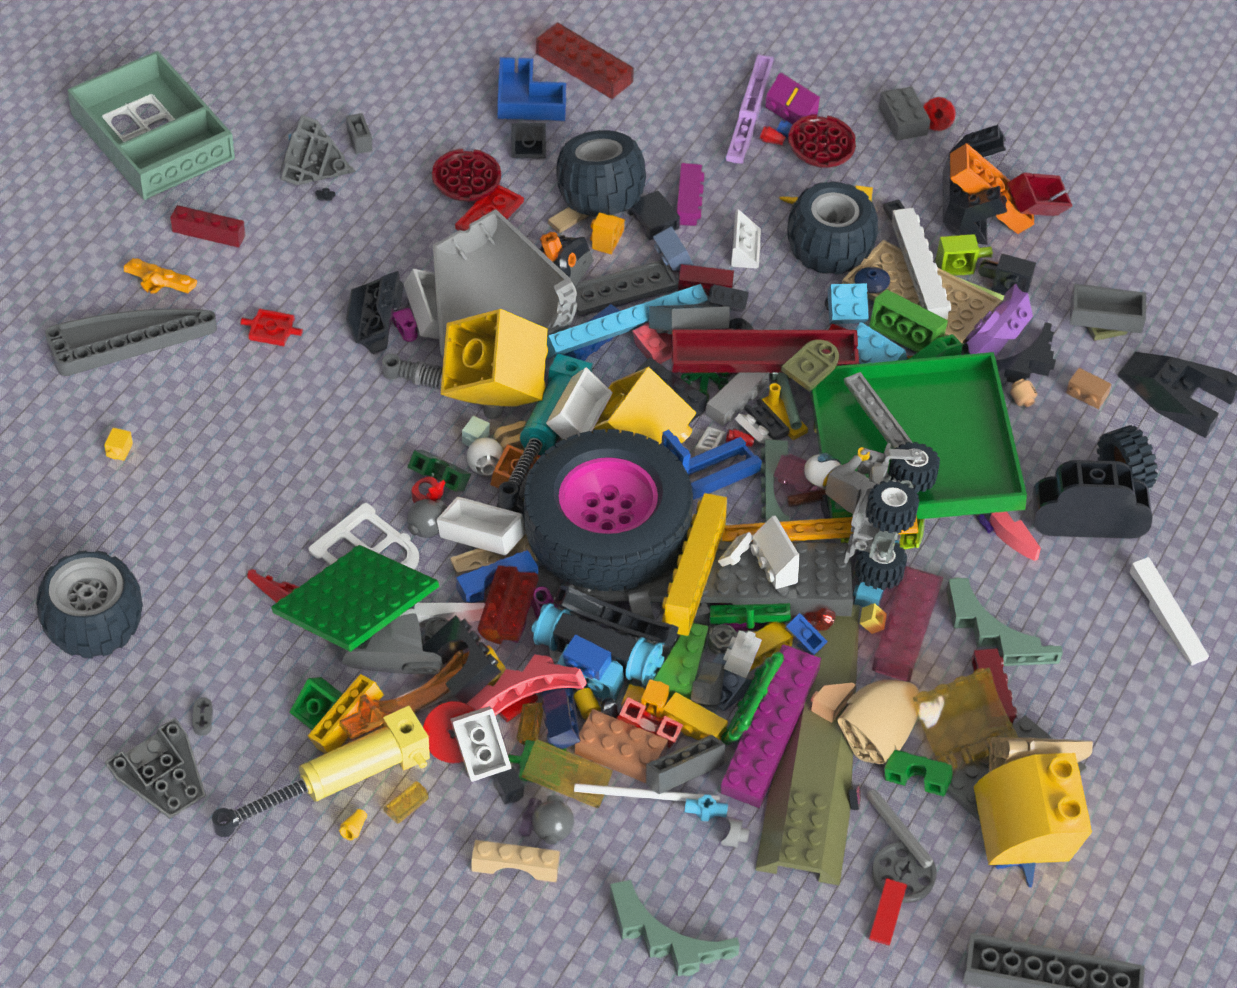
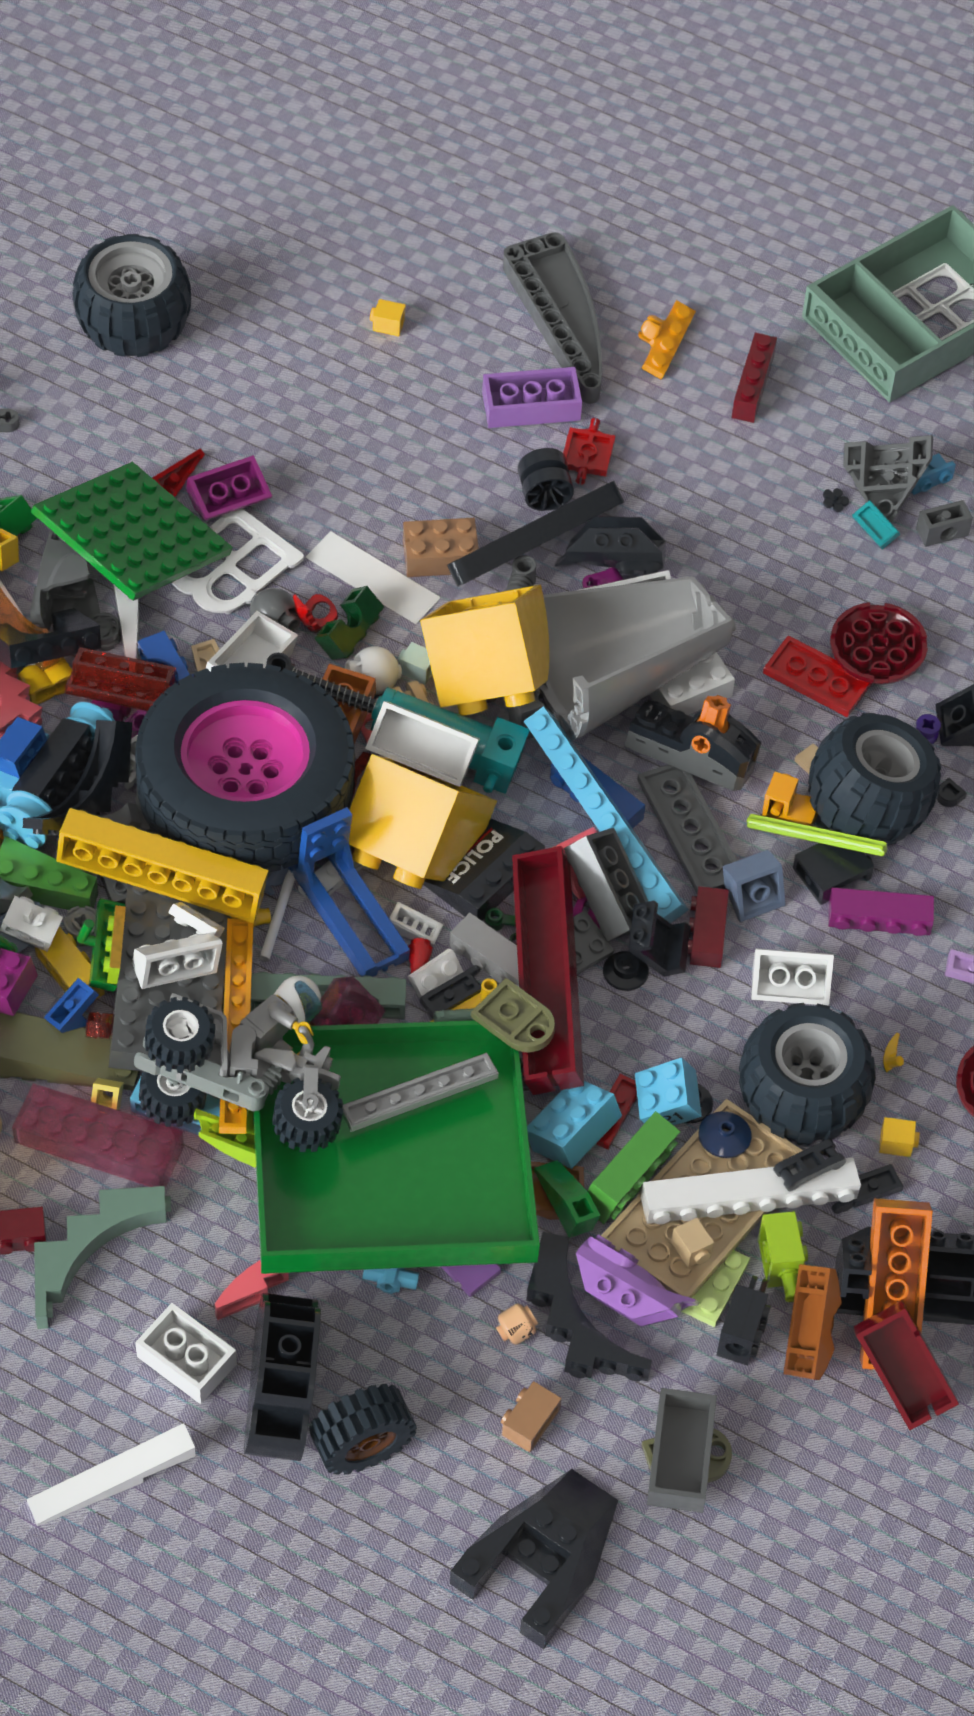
camera: 90 degrees right, 5 degrees up
none -> plate [103,905,126,984]
none -> white brick [135,1303,237,1404]
none -> magenta slope [186,455,272,521]
none -> white sticker [305,531,441,624]
none -> medium nougat piece [403,518,479,577]
none -> black beam [447,481,624,587]
none -> medium lavender brick [482,367,582,428]
none -> black wheel [517,448,574,511]
none -> tan brick [671,1218,714,1267]
none -> lime axle [746,814,888,856]
none -> black plate [773,1139,846,1192]
none -> dark orange slope [783,1264,841,1380]
none -> teal tile [852,500,900,550]
none -> dark purple wheel [915,714,941,744]

